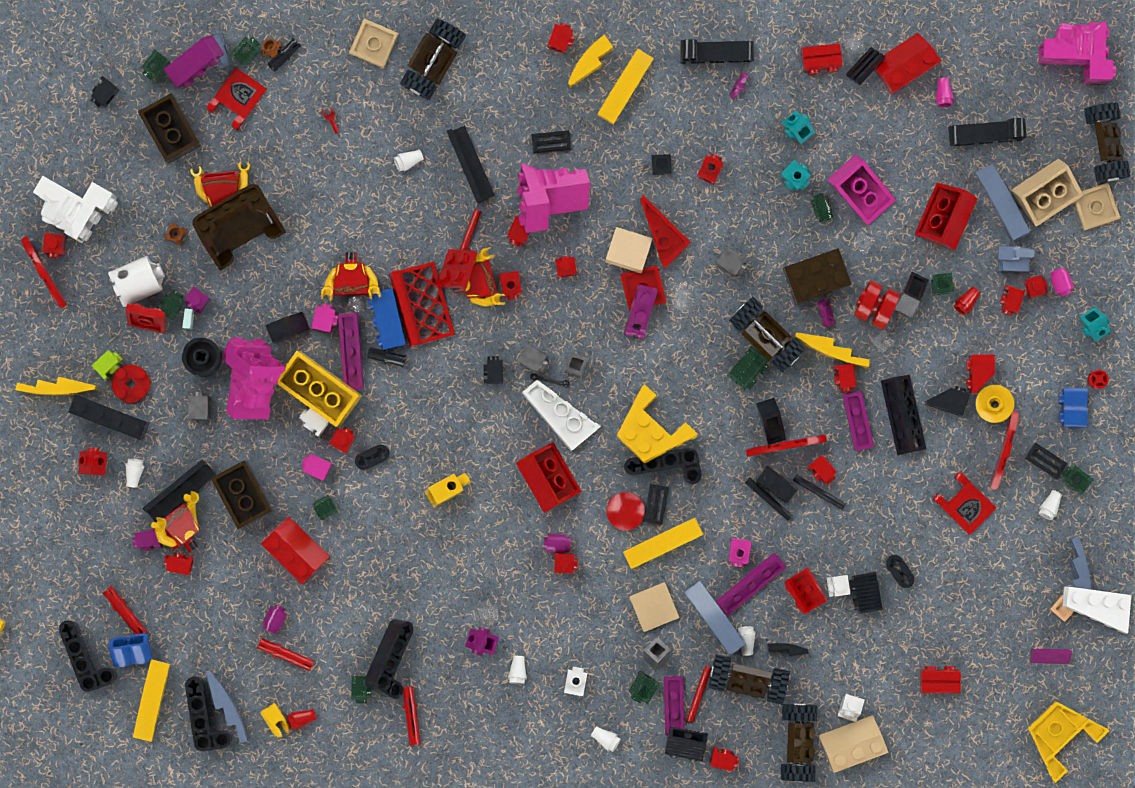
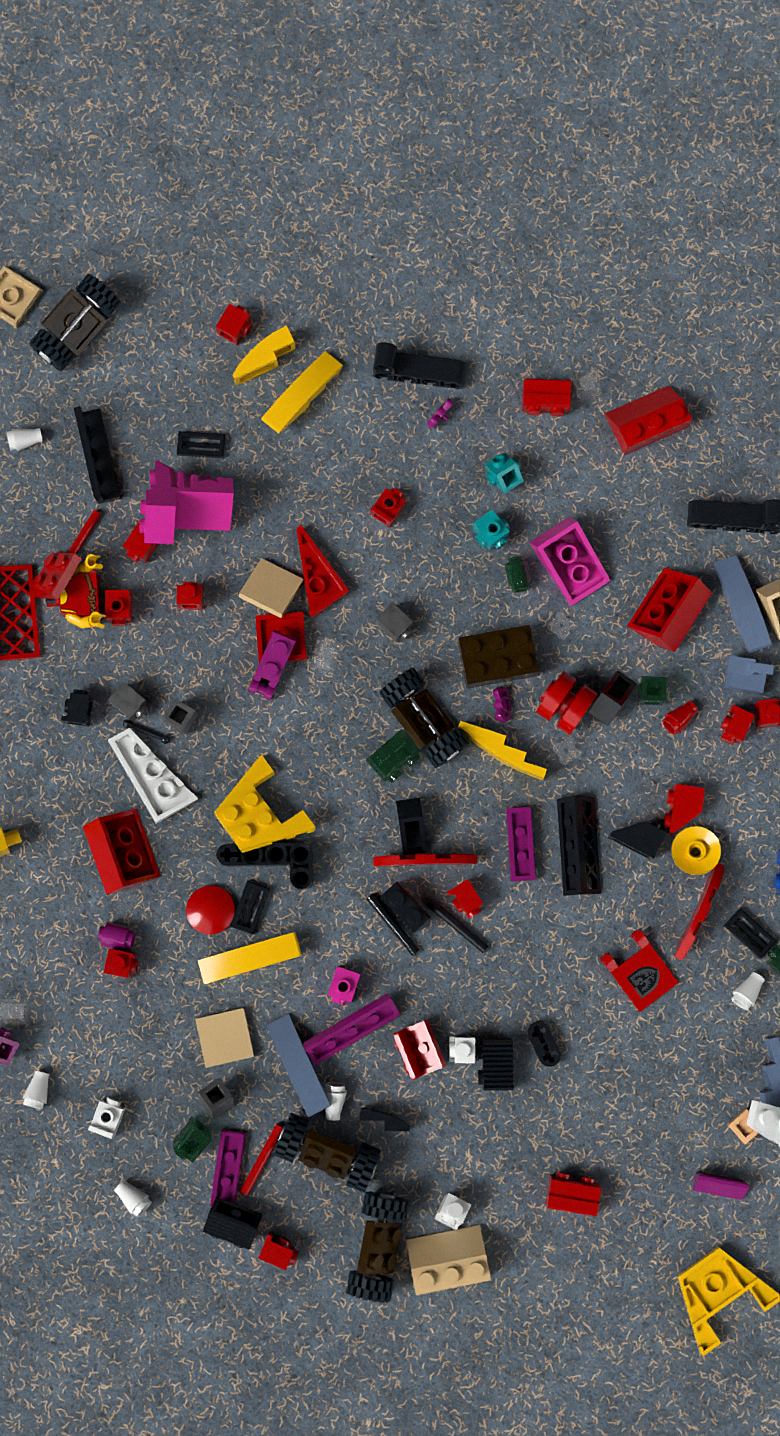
camera: 15 degrees right, 5 degrees down
black tile [652,154,672,175] -> none
red brick [833,364,856,393] -> none
black tile [846,47,885,85] -> none
dark pink cone [935,78,954,108] -> none

